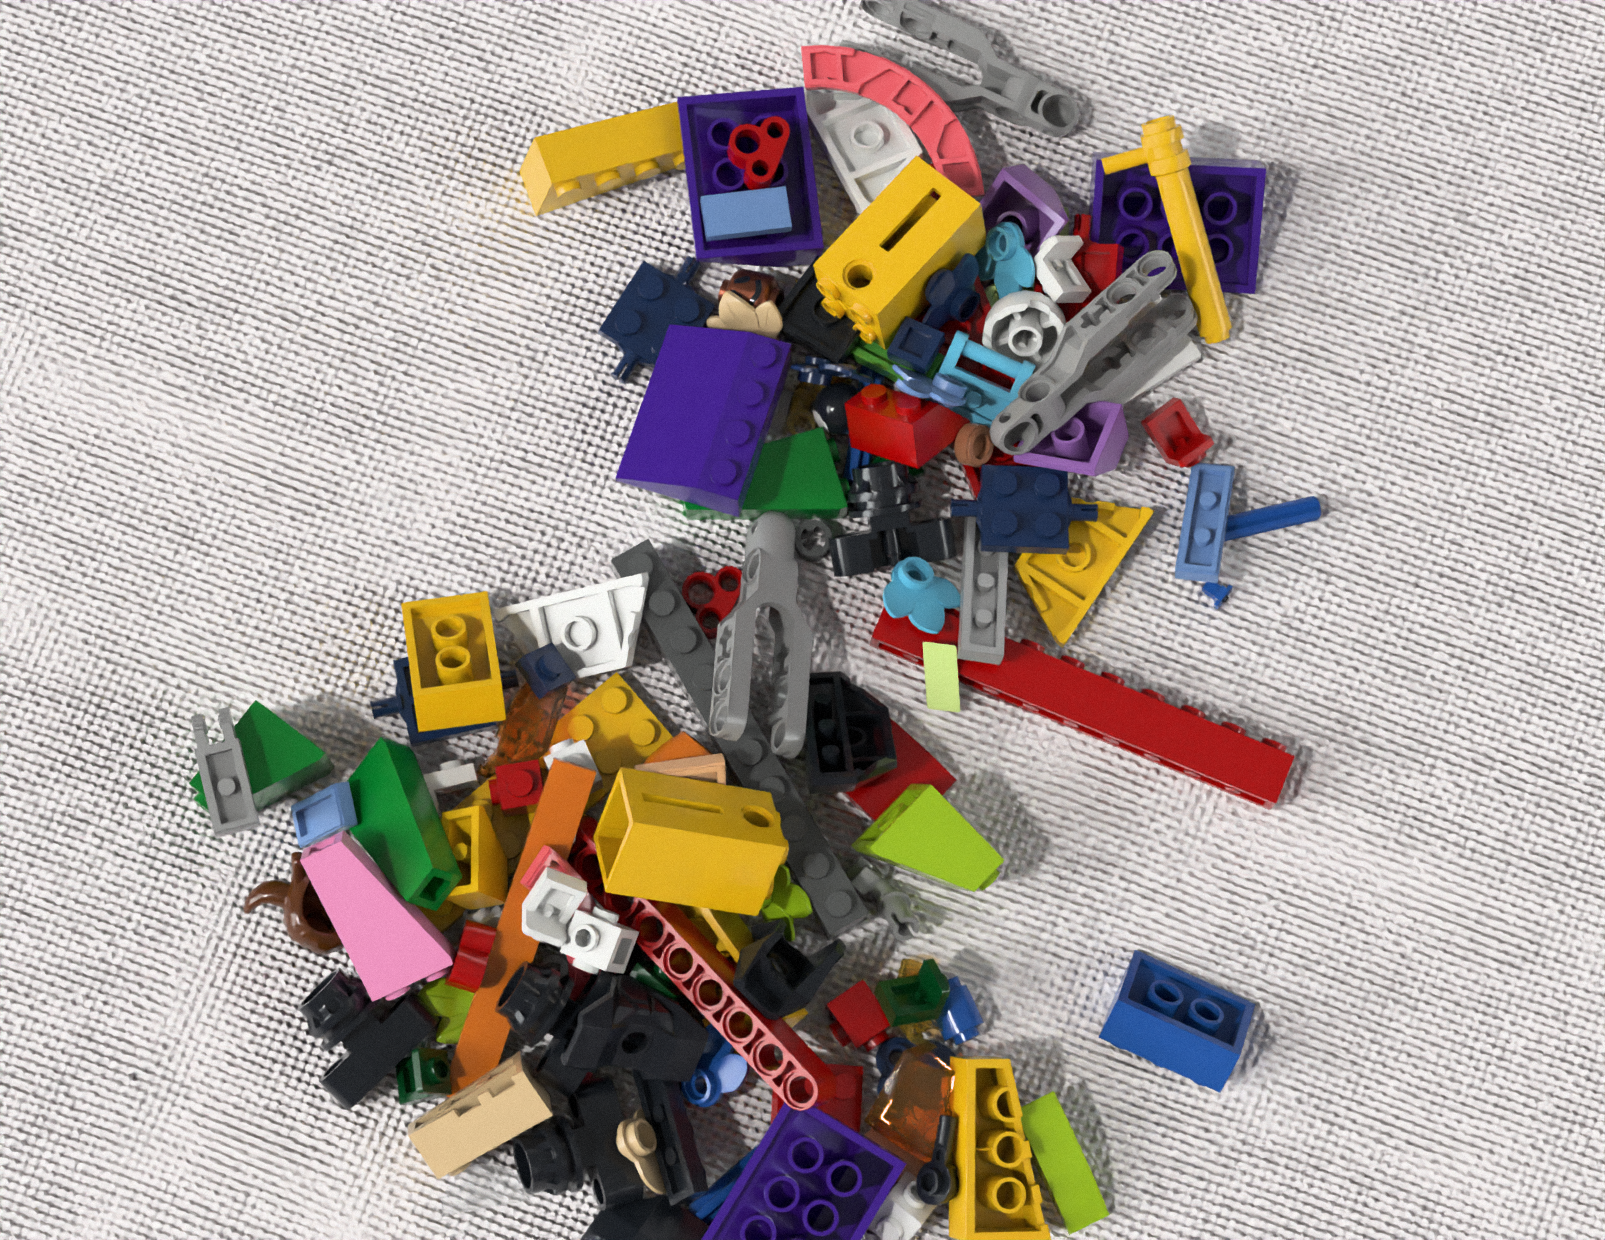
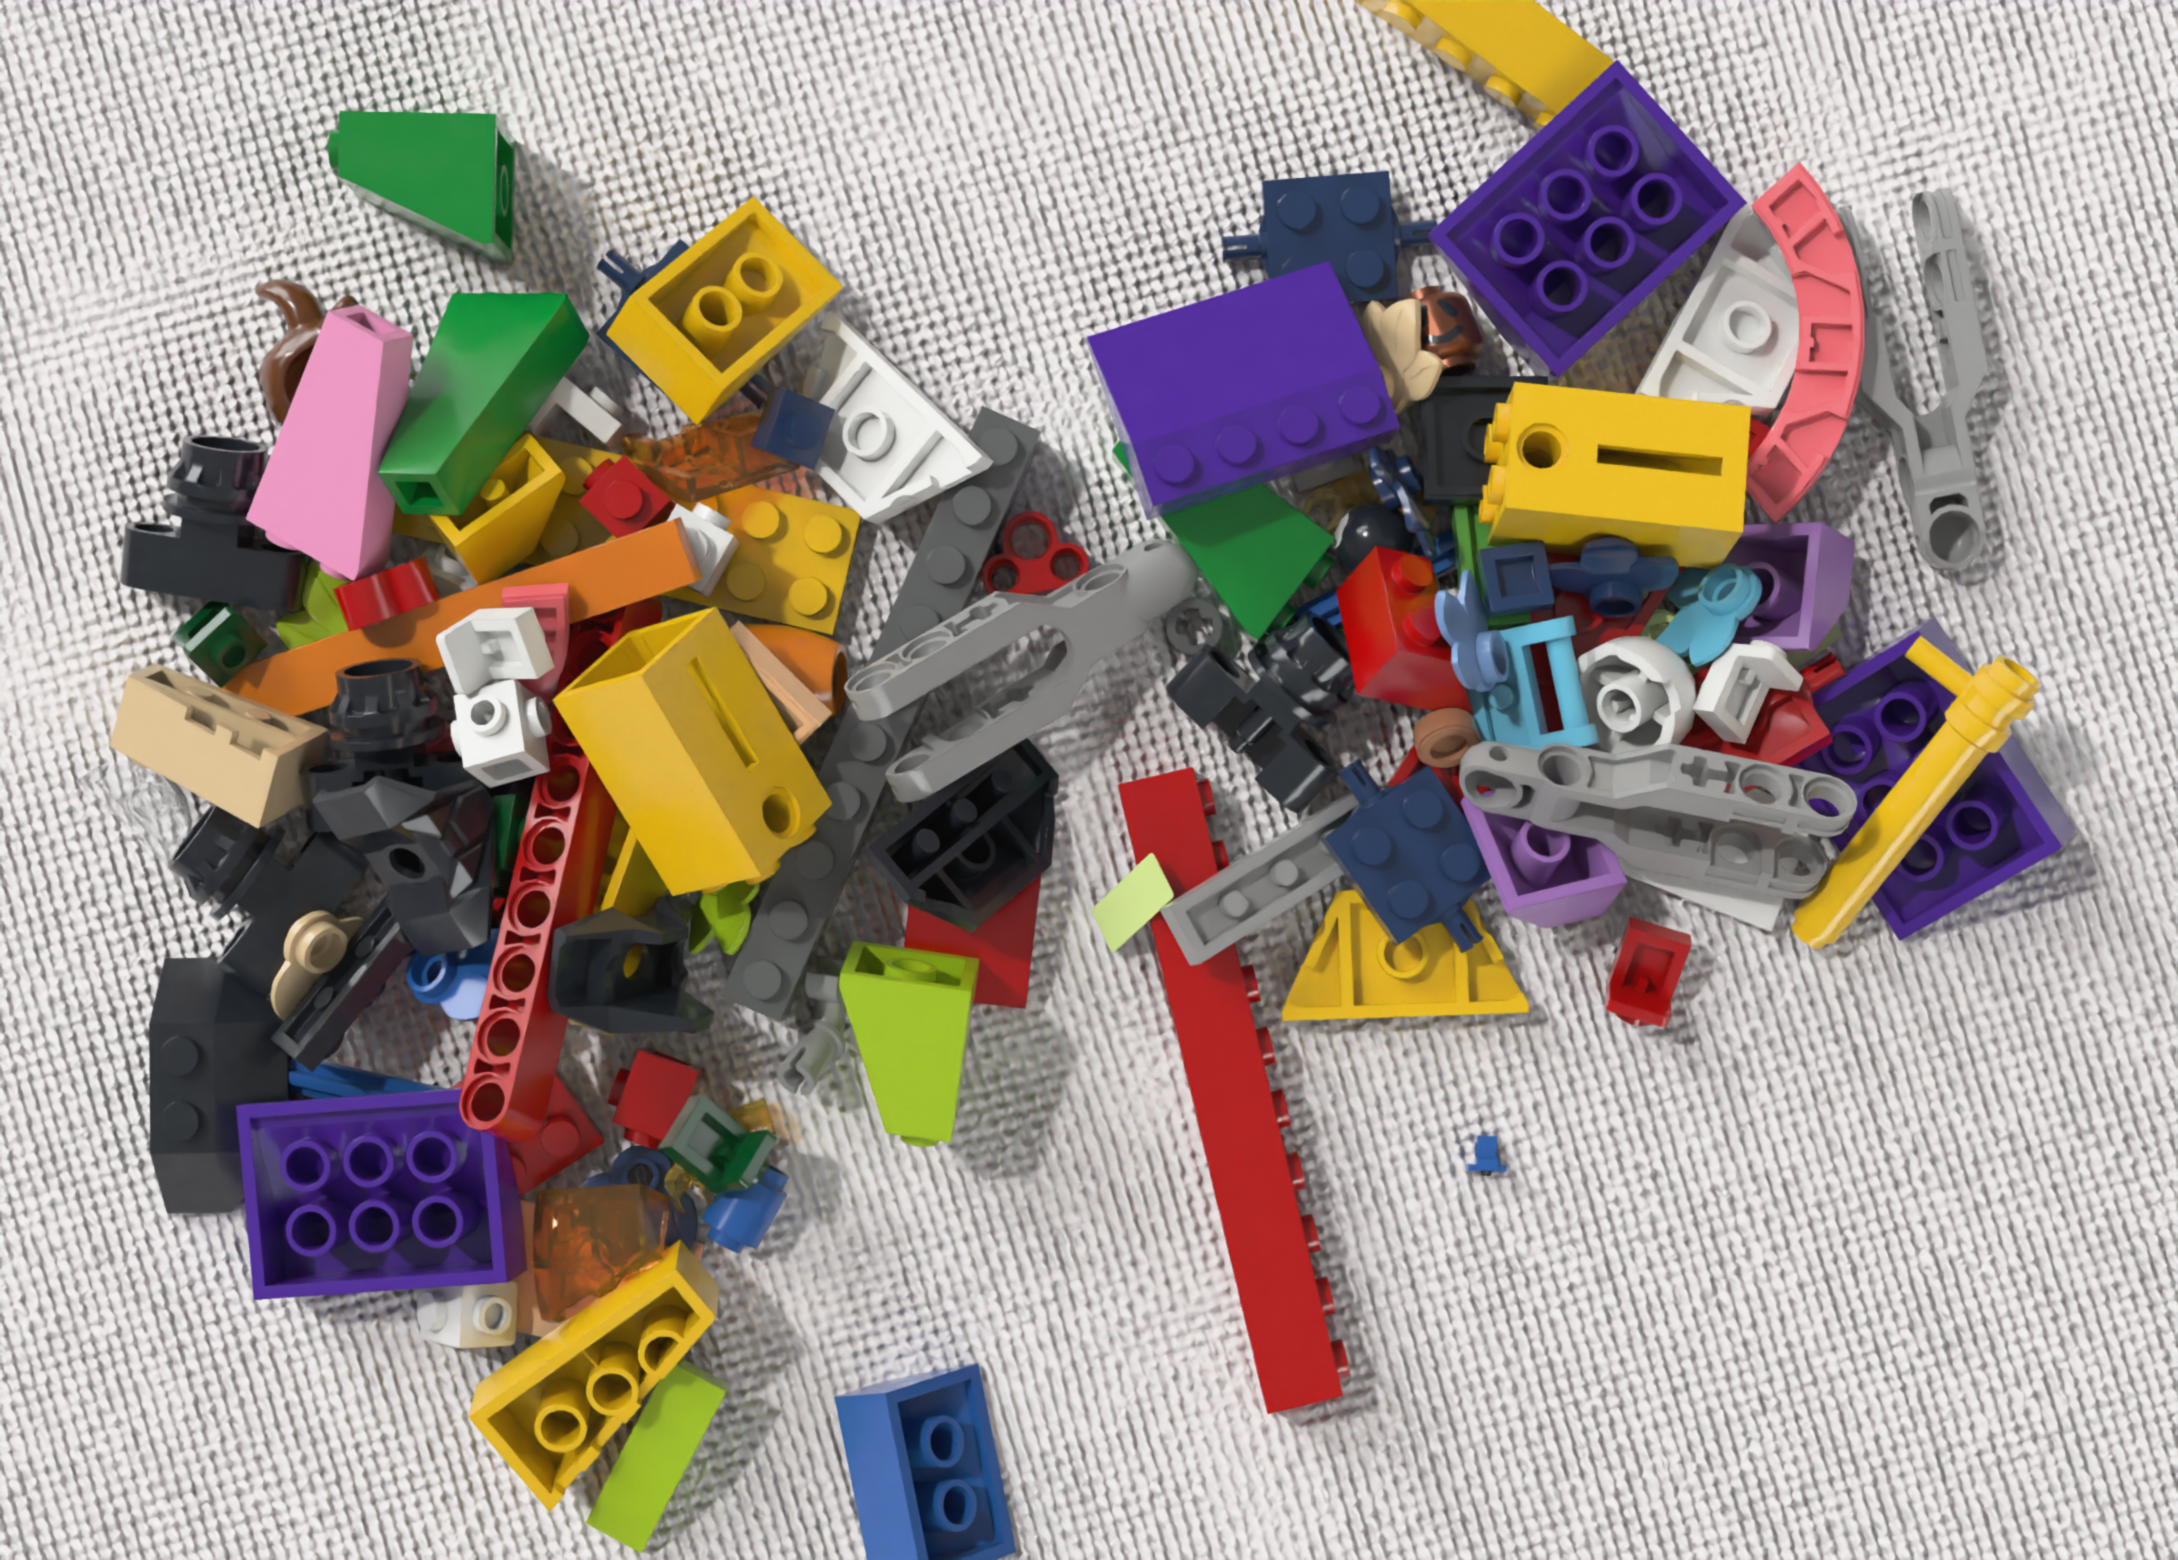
camera: 60 degrees right, 10 degrees up
light grey hinge [191,707,261,838] -> none
medium blue tile [291,782,358,848] -> none
medium blue tile [700,186,792,241] -> none
red piece [727,116,790,190] -> none
medium azure plate [883,557,960,634] -> none
black plate [916,1114,959,1205] -> none
medium blue tile [1175,463,1235,583] -> none
blue axle [1224,496,1321,542] -> none

